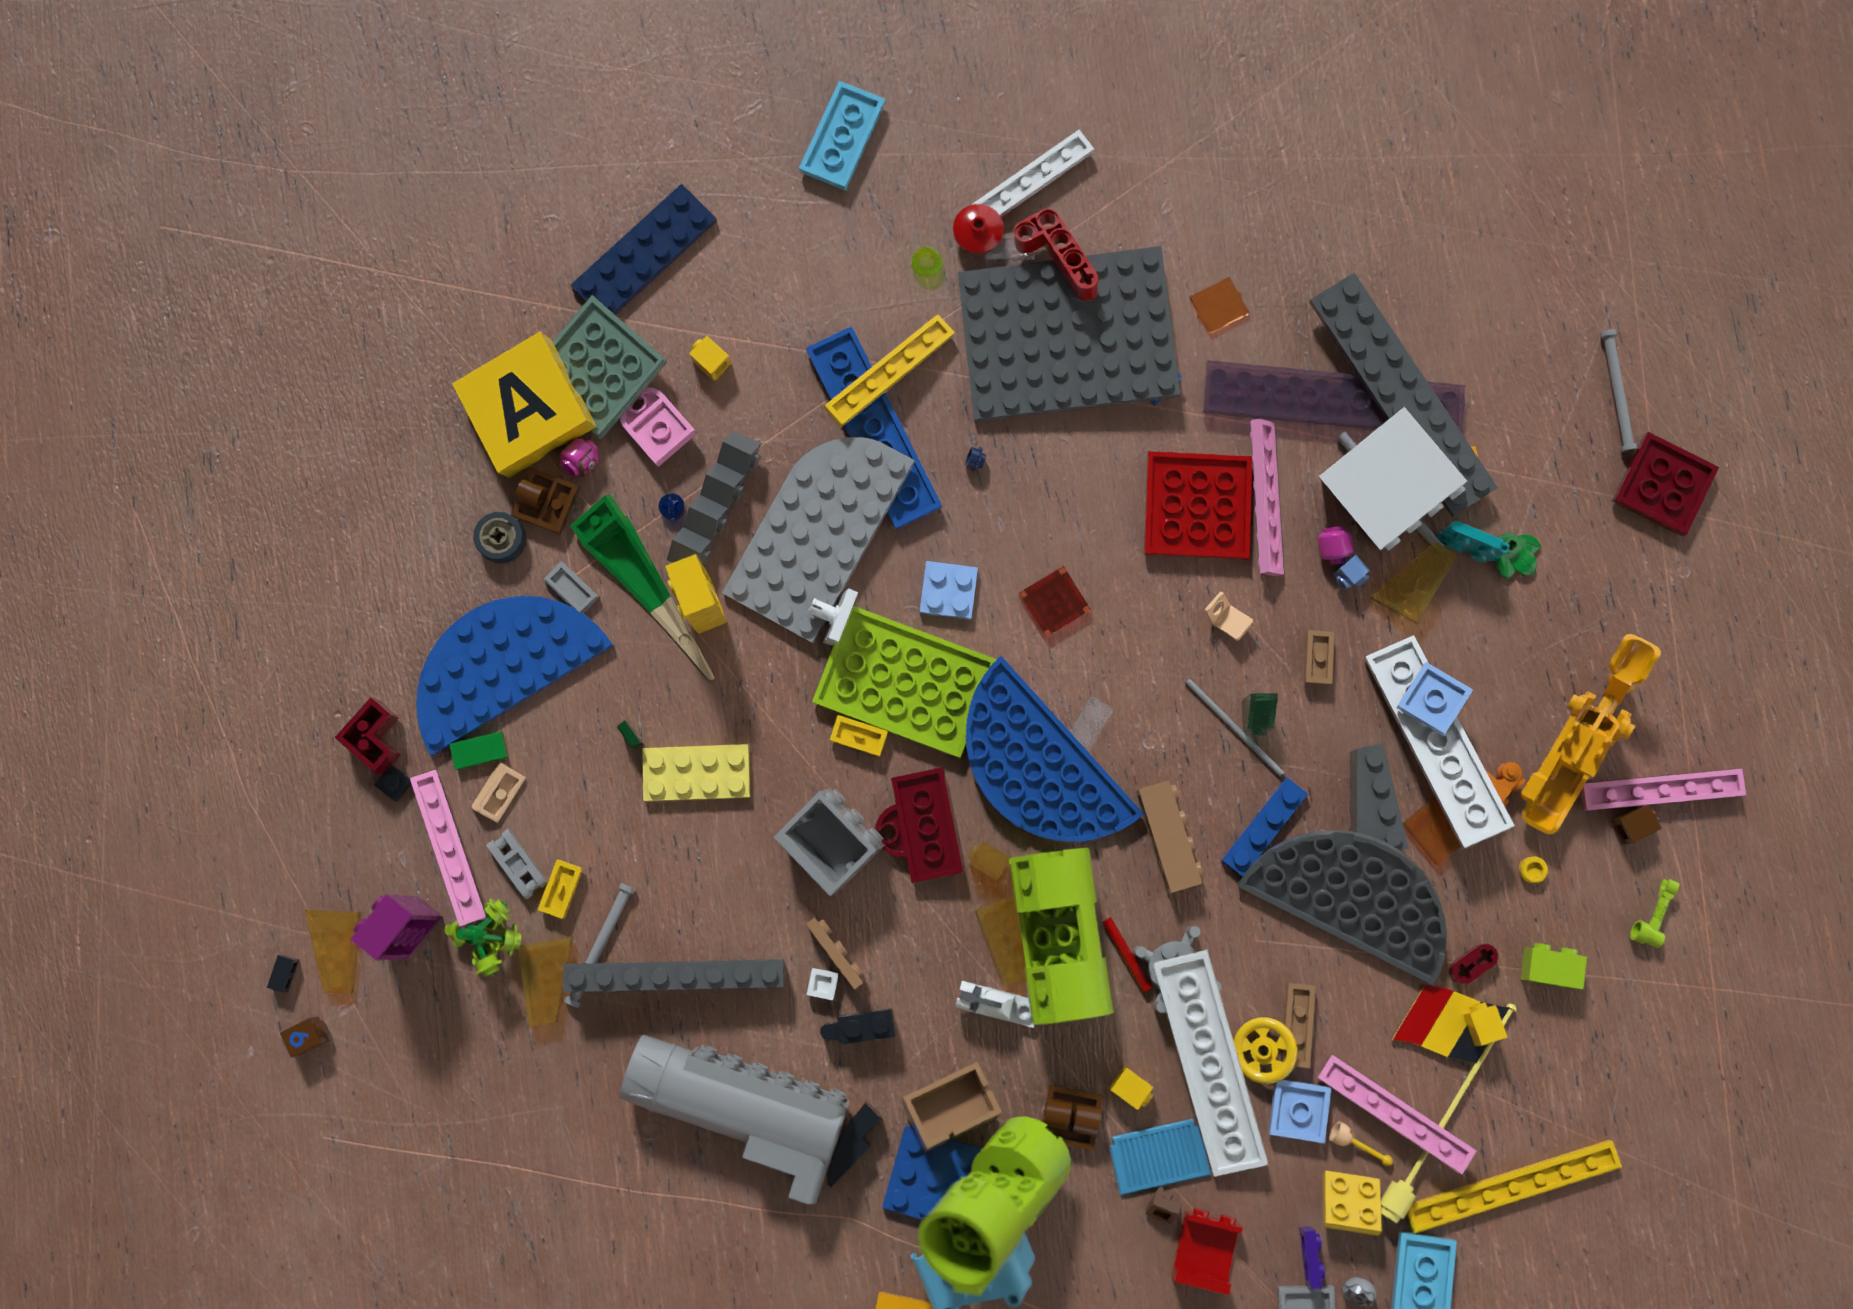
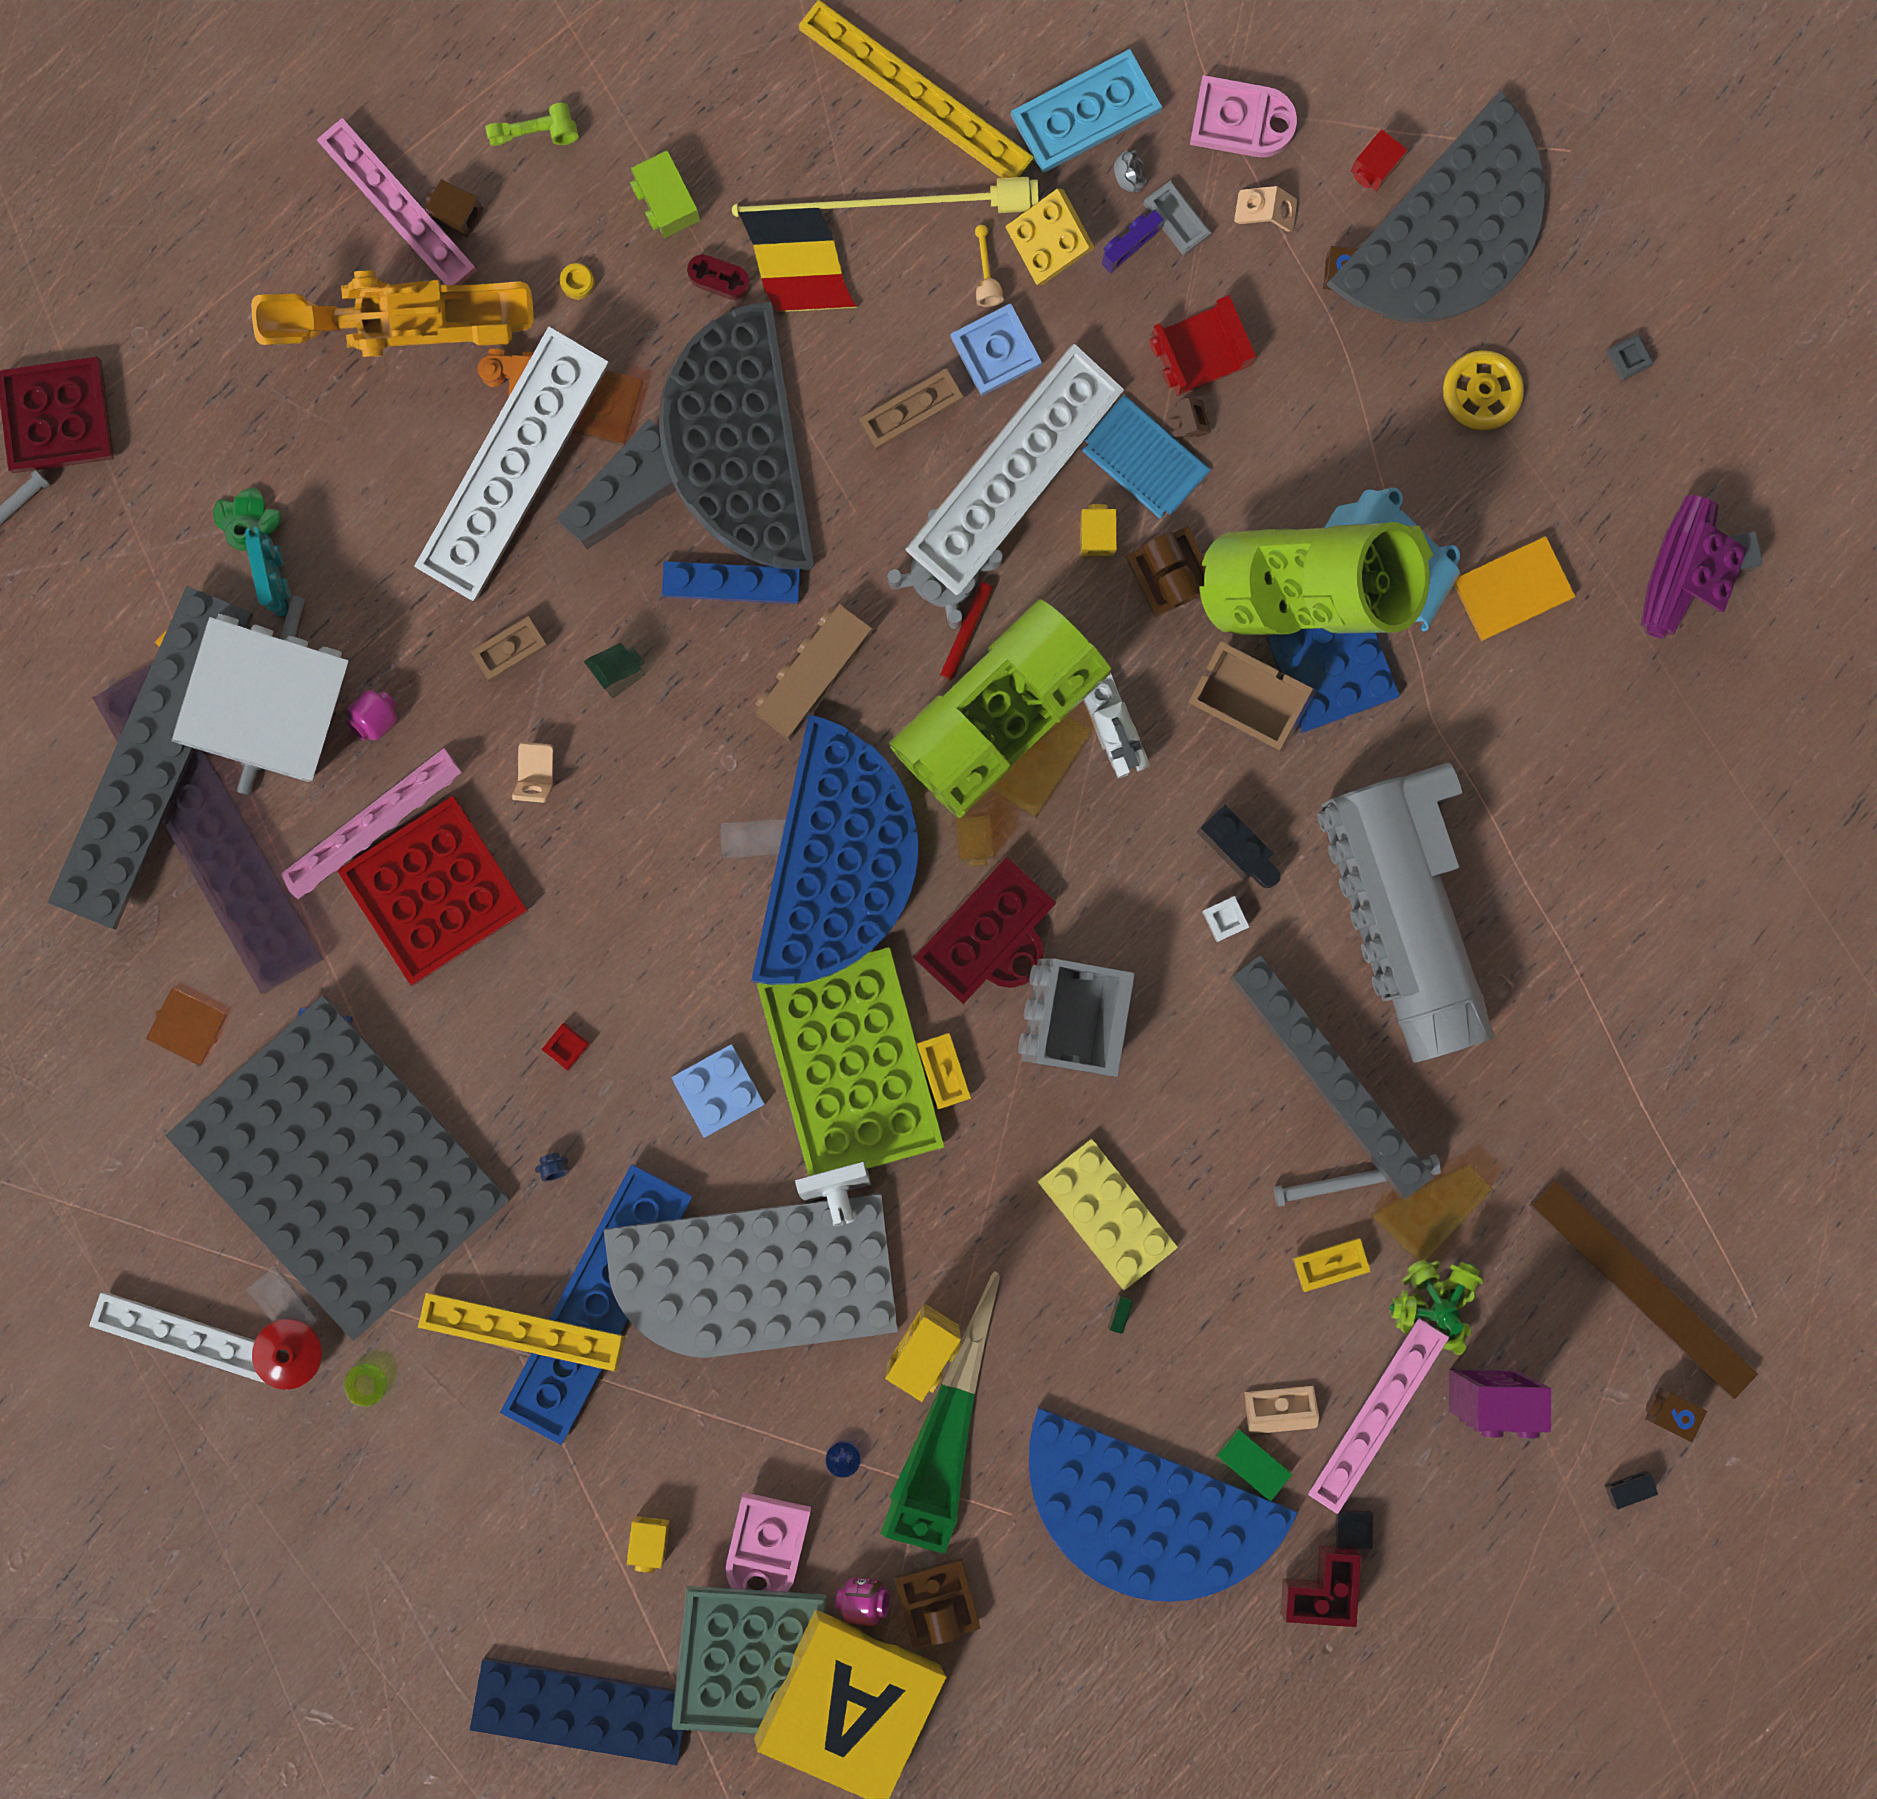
camera: 130 degrees left, 5 degrees up
clear yellow wing [305,910,361,994] -> none
wheel [473,512,526,563] -> none
light grey plate [486,828,548,899] -> none
light grey tile [543,561,600,614] -> none
dark grey brick [667,431,761,566] -> none
medium azure plate [799,81,885,191] -> none
medium nougat plate [806,917,865,990] -> none
black slope [827,1101,882,1187] -> none
red beam [1014,209,1099,301] -> none
clear red tile [1019,566,1091,638] -> none
light grey axle [1185,678,1284,777] -> none
yellow plate [1233,1017,1298,1084] -> none
bright pink plate [1317,1055,1476,1174] -> none
medium blue plate [1333,555,1370,590] -> none
clear yellow wing [1370,542,1458,624] -> none
light blue plate [1397,662,1473,736] -> none
yellow brick [1463,1002,1508,1046] -> none
none -> red tile [541,1023,591,1071]
none -> reddish brown tile [1530,1180,1758,1399]

